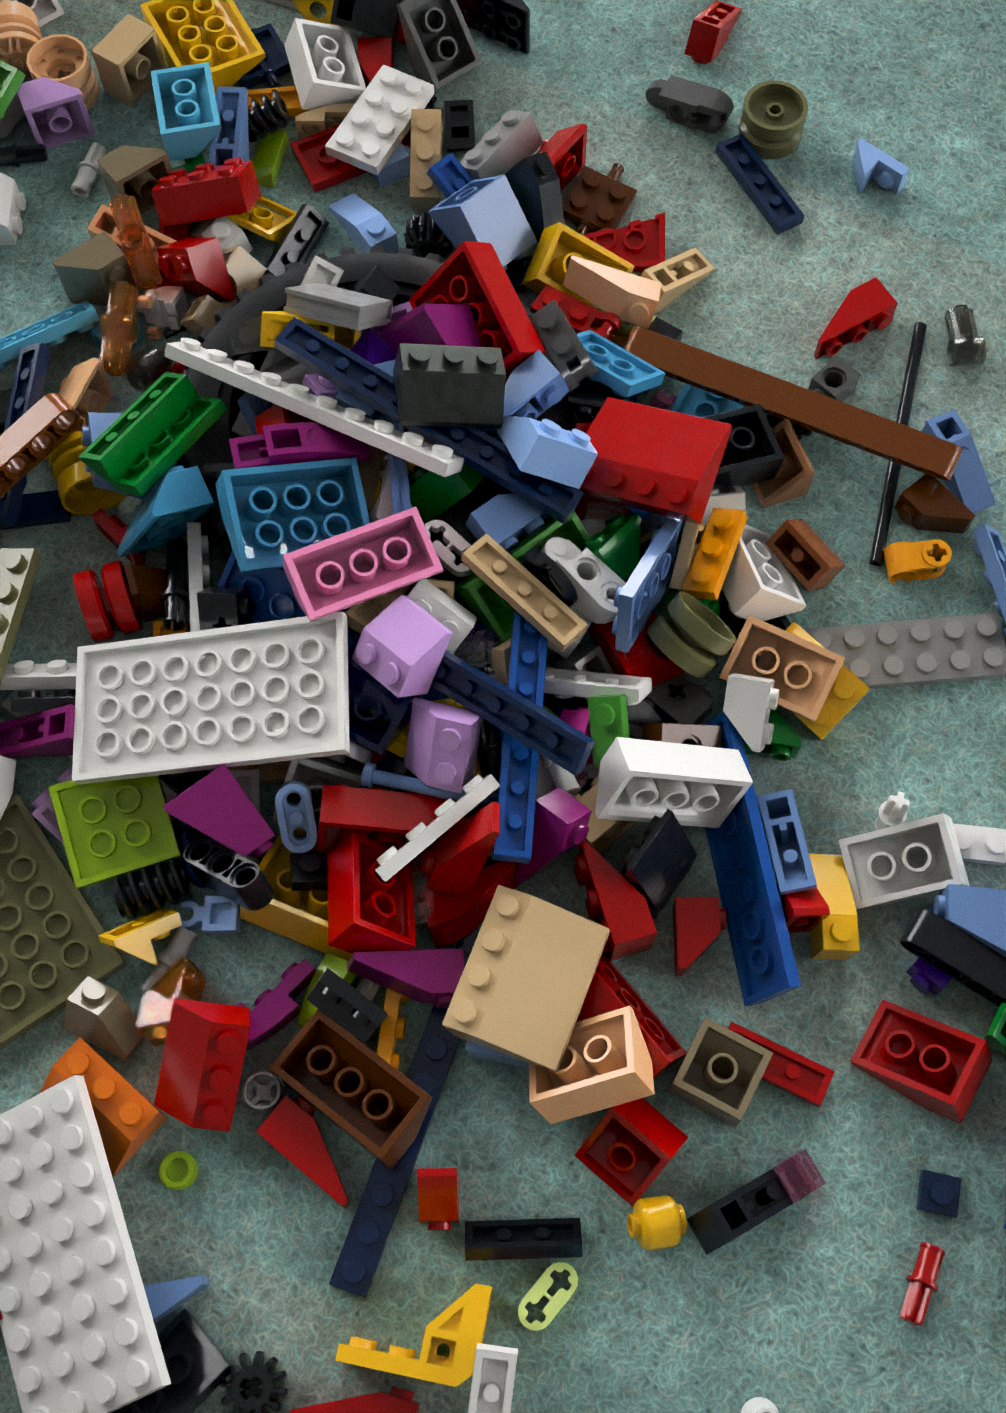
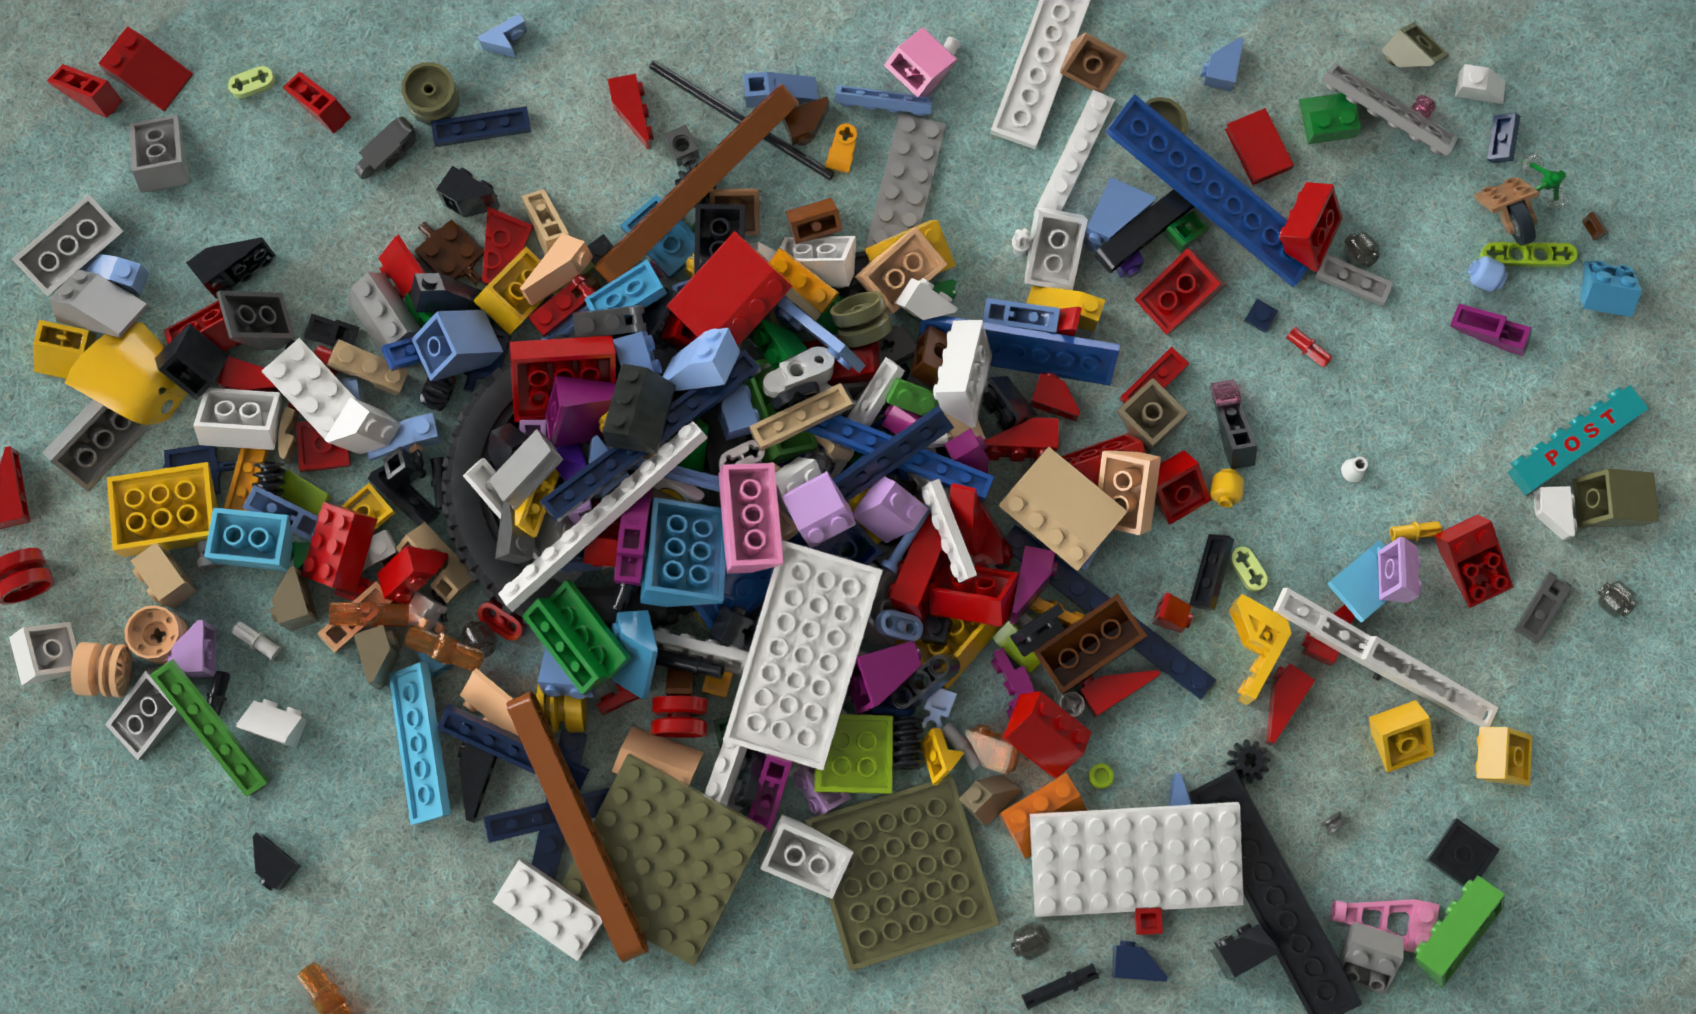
camera: 75 degrees left, 10 degrees up
clear smoke piece [944,305,986,366] -> none
none -> white slope [325,397,401,455]
none -> black piece [383,443,426,484]
none -> black slope [436,166,500,217]
none -> light nougat slope [612,726,704,786]

